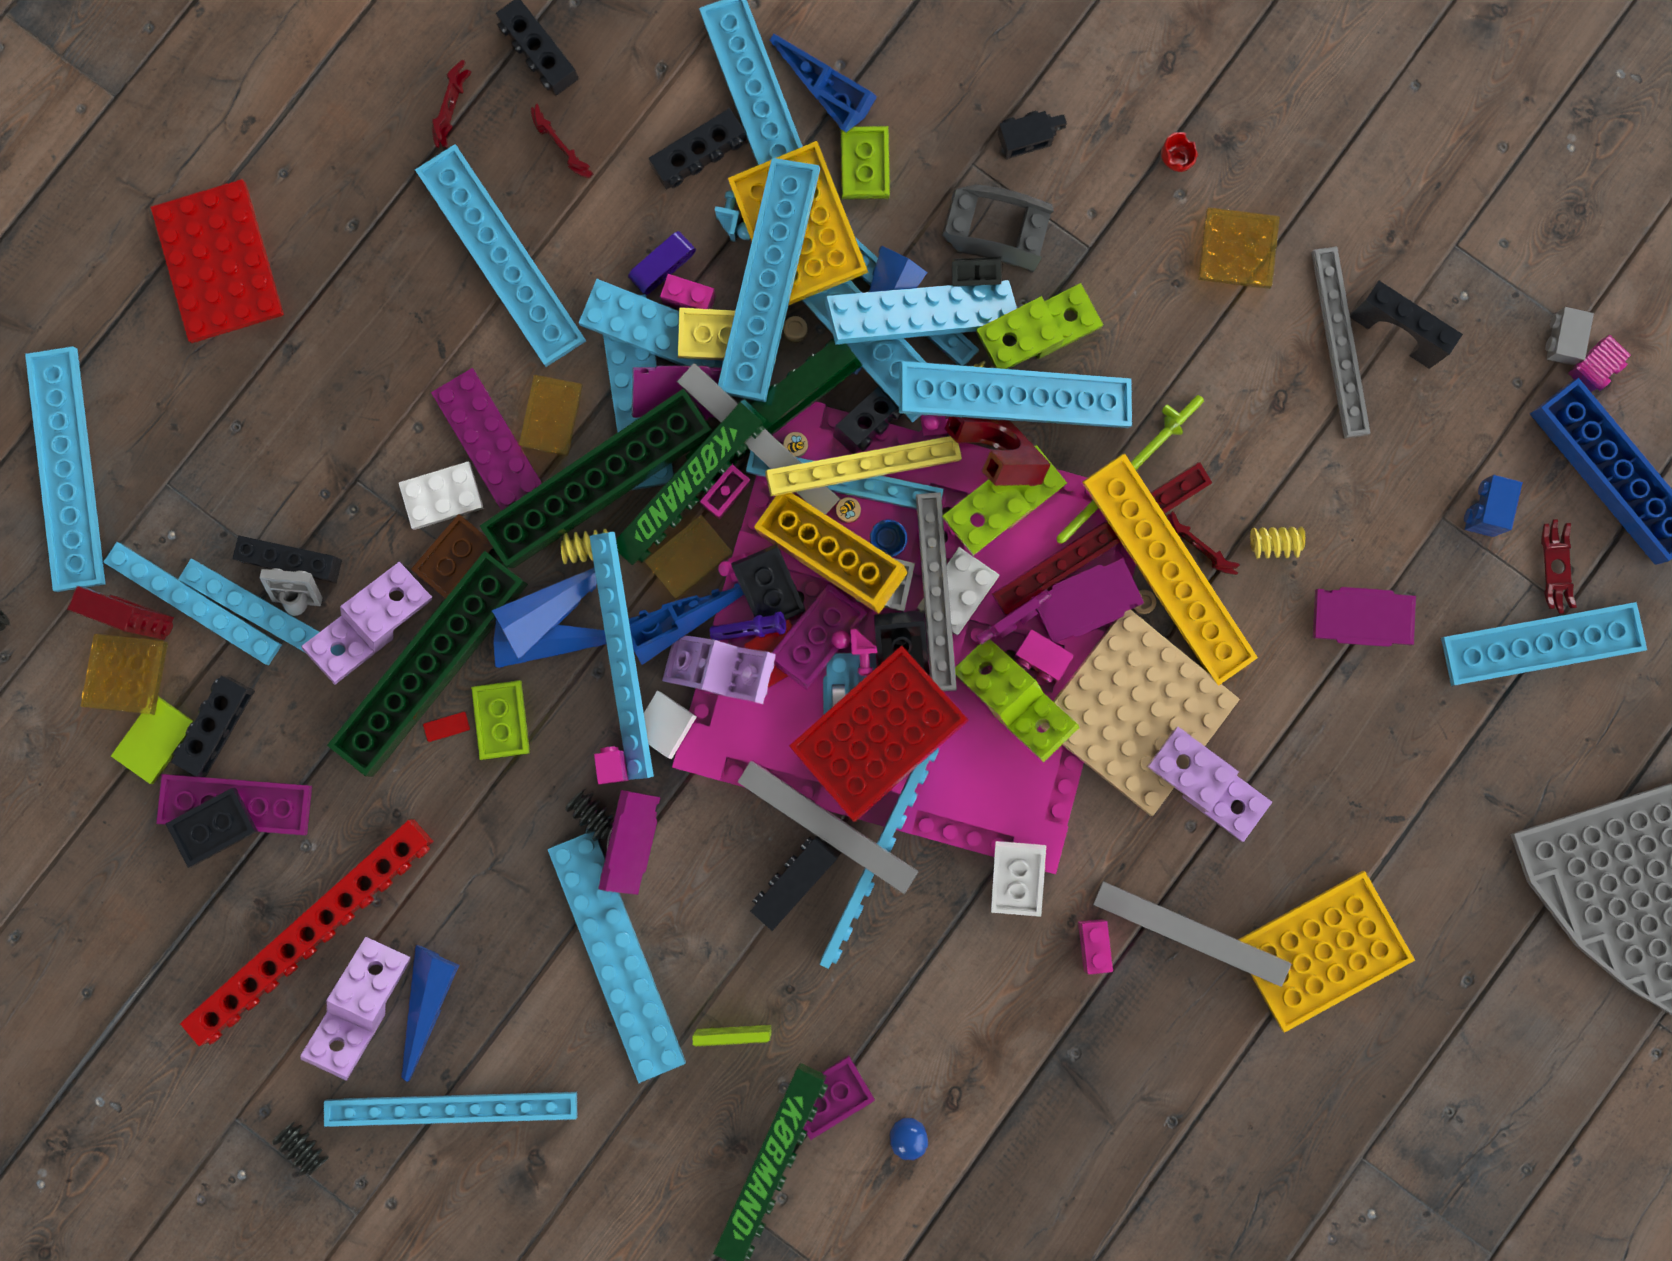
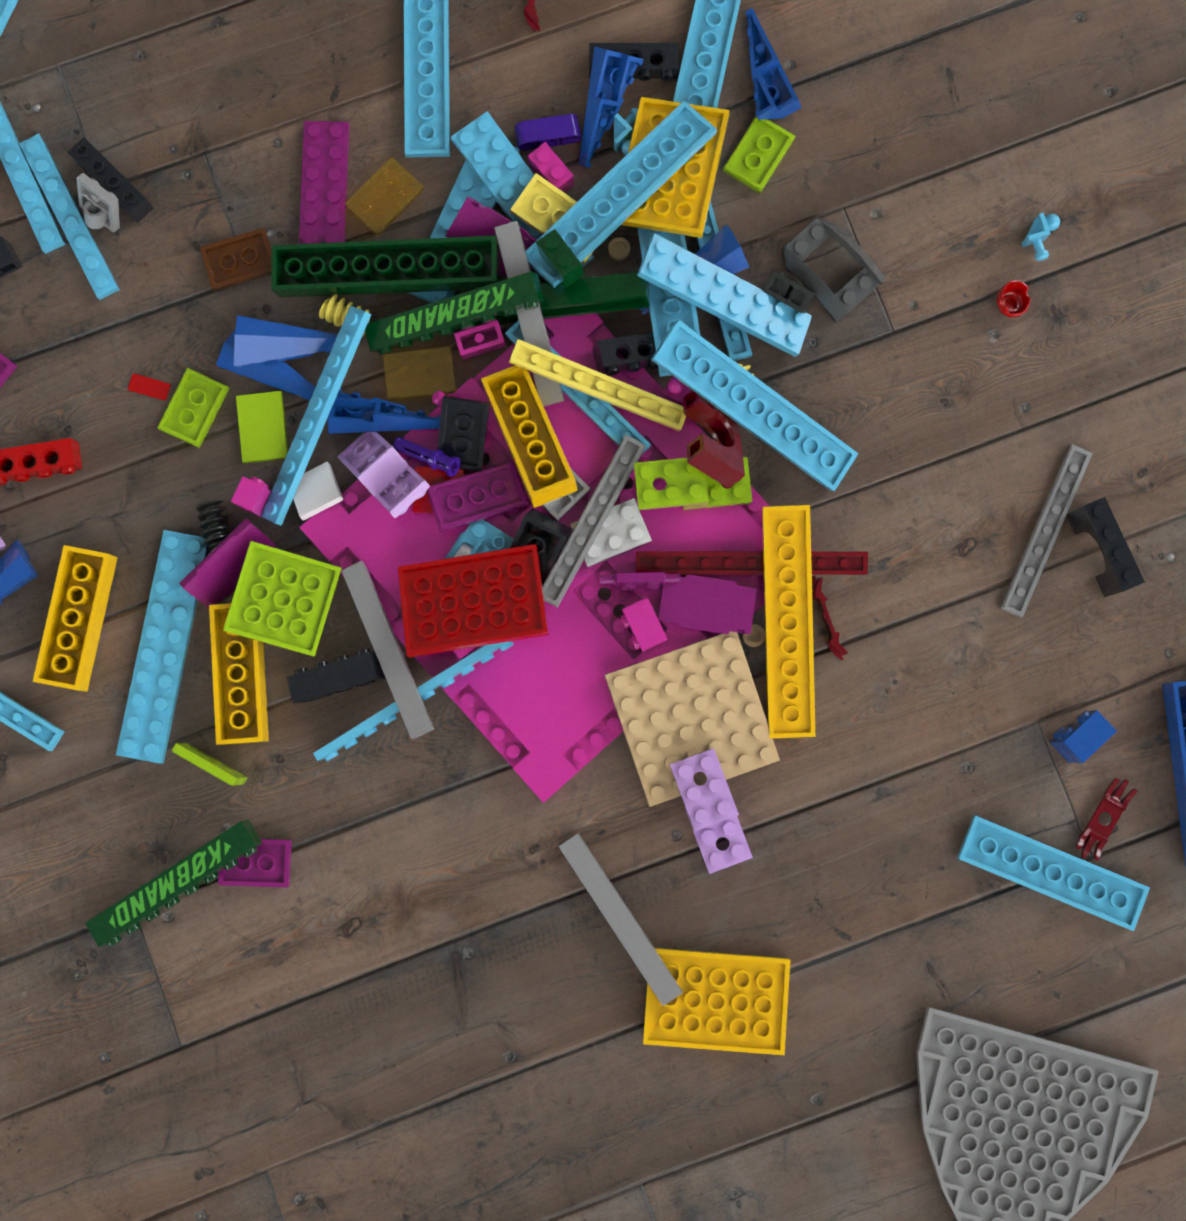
camera: 30 degrees right, 0 degrees up
lavender bracket [302,562,432,685] -> none
dark green brick [327,551,528,777] -> none
white plate [399,461,484,530] -> none
tile [783,432,808,458] -> none
dark pink piece [832,628,877,676] -> none
tan tile [836,497,861,523] -> none
blue hair [870,520,907,557] -> none
blue hair [889,1118,928,1160] -> none
lime bracket [955,639,1080,762] -> none
lime bracket [976,283,1103,369] -> none
white plate [991,841,1046,917] -> none
black hinge [997,111,1067,159] -> none
lime piece [1056,395,1204,544] -> none
dark pink brick [1078,919,1113,975] -> none
clear yellow plate [1198,207,1280,289] -> none
light yellow piece [1250,527,1306,559] -> none
magenta piece [1313,587,1416,647] -> none
none -> yellow brick [32,545,118,692]
none -> yellow brick [209,603,269,745]
none -> lime plate [223,541,341,657]
none -> lime tile [236,391,288,464]
none -> dark green brick [536,229,584,288]
none -> blue wedge [579,46,643,167]
none -> medium azure piece [1022,212,1060,261]

